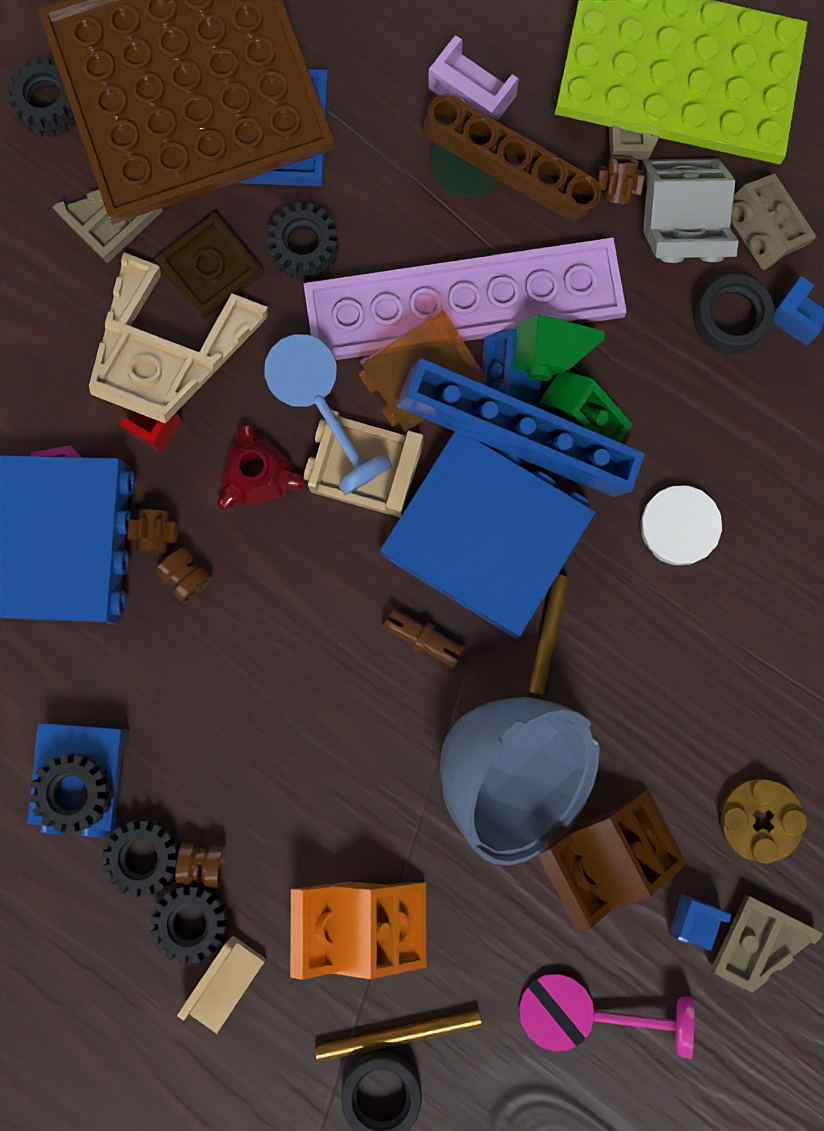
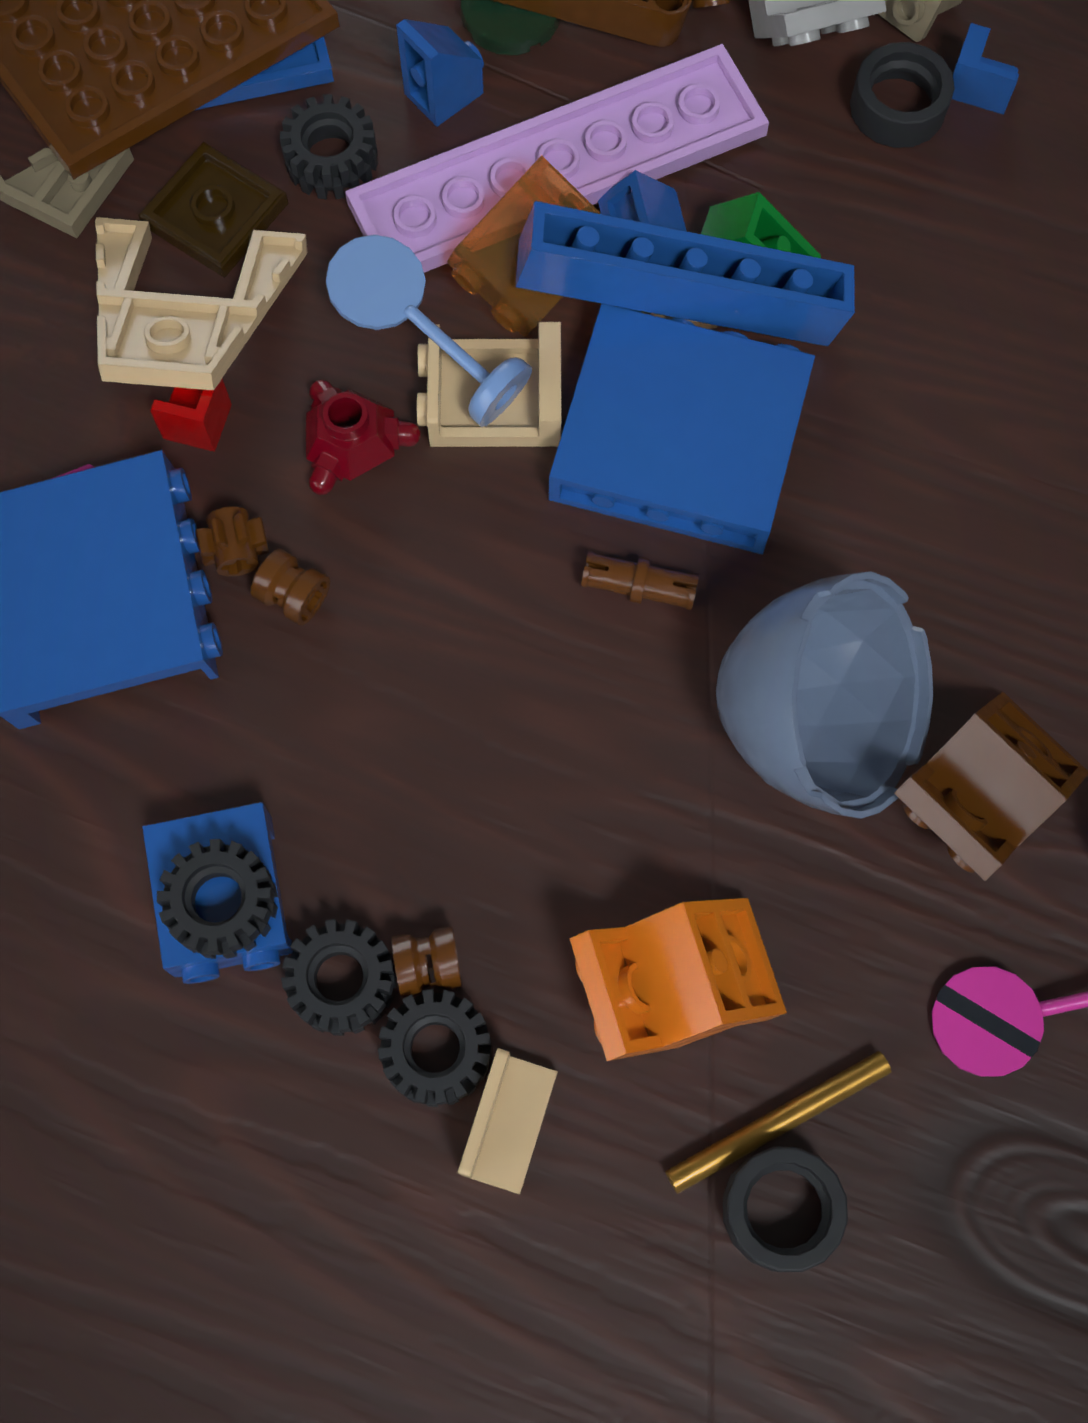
camera: 20 degrees left, 10 degrees down
green slope [513,314,605,381] -> none
pearl gold bar [528,575,569,695] -> none
white tile [640,485,722,565] -> none
none -> blue slope [396,19,484,127]

